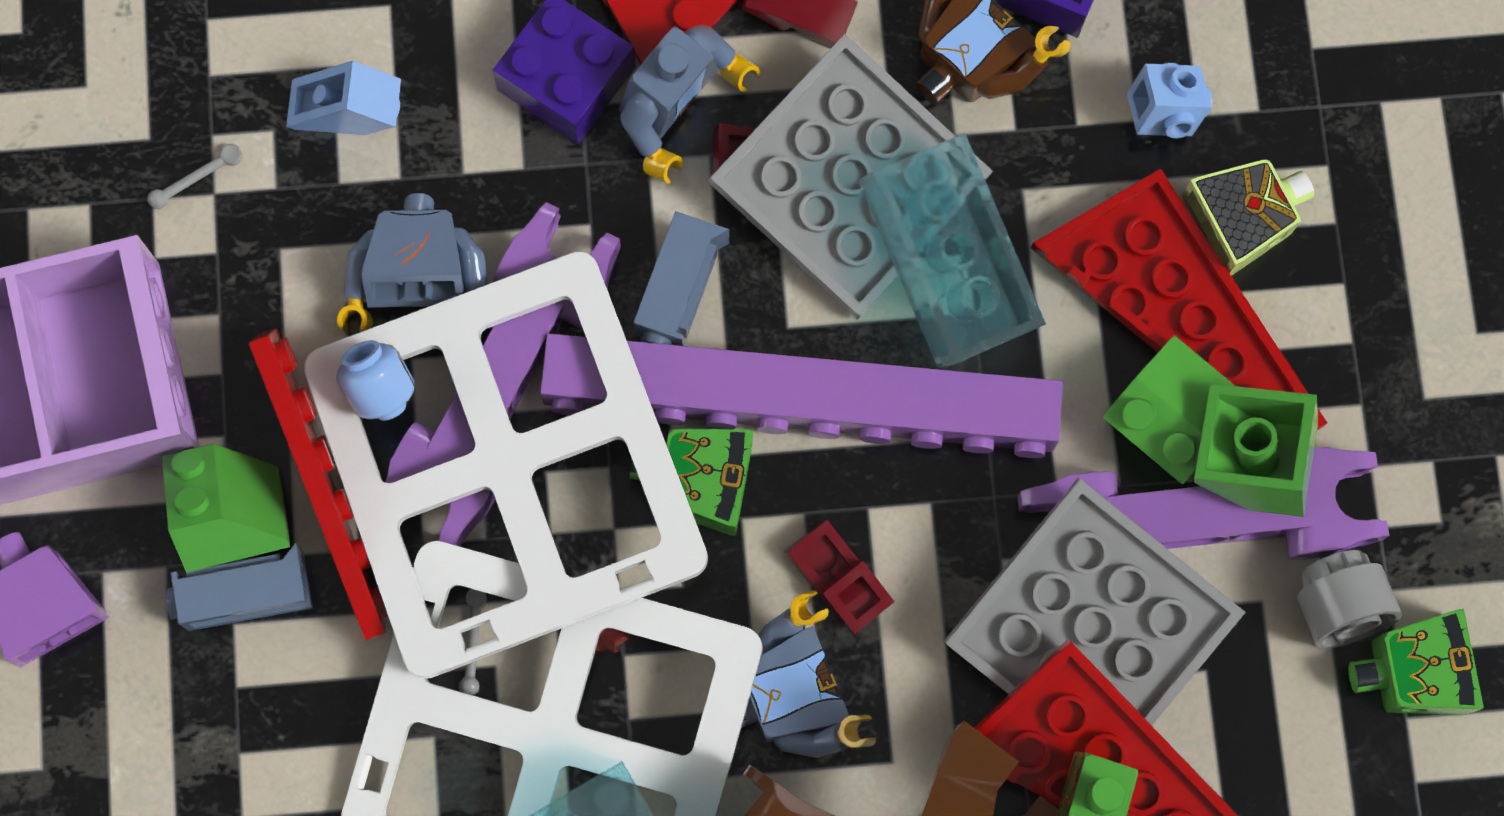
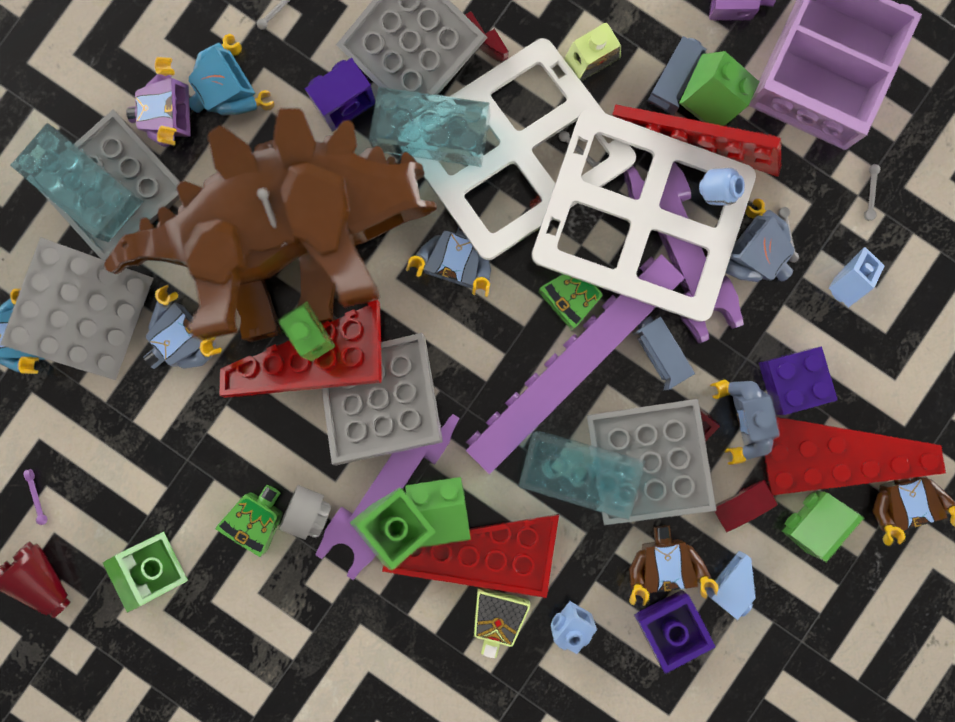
camera: 135 degrees right, 10 degrees up
dark red slope [784,519,895,634] -> none
none -> yellowish green torso [564,23,621,81]
none -> light grey hinge [778,207,799,262]

